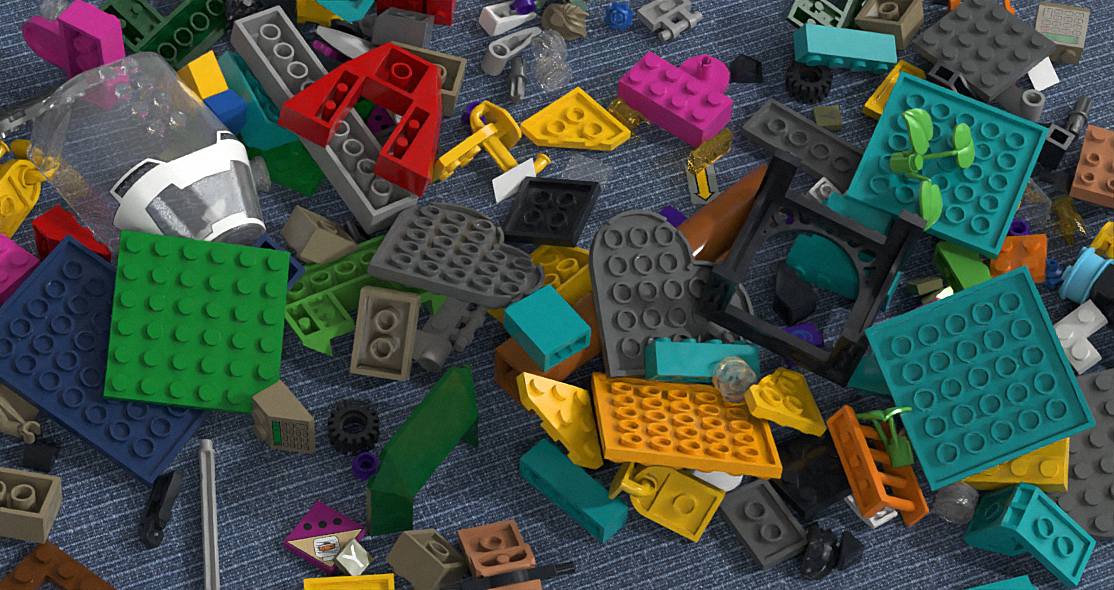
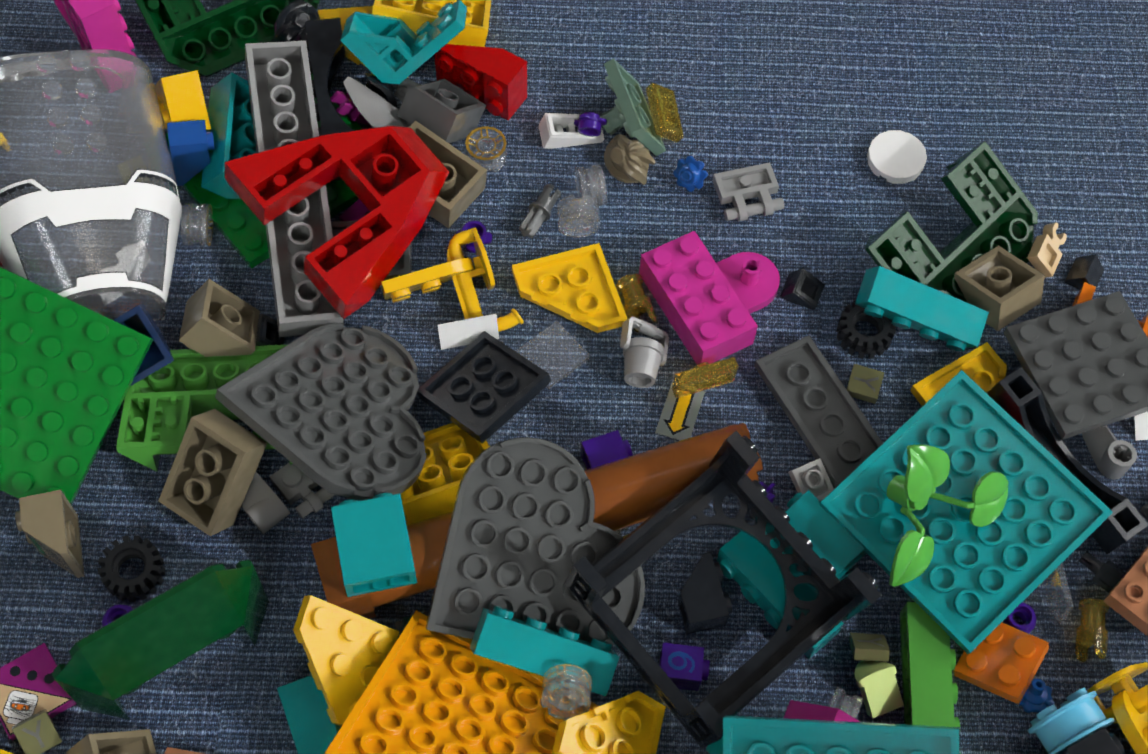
camera: 25 degrees right, 10 degrees up
light grey piece [481,26,542,76] -> none
none -> clear wheel [465,126,507,172]
none -> light grey piece [620,317,669,388]

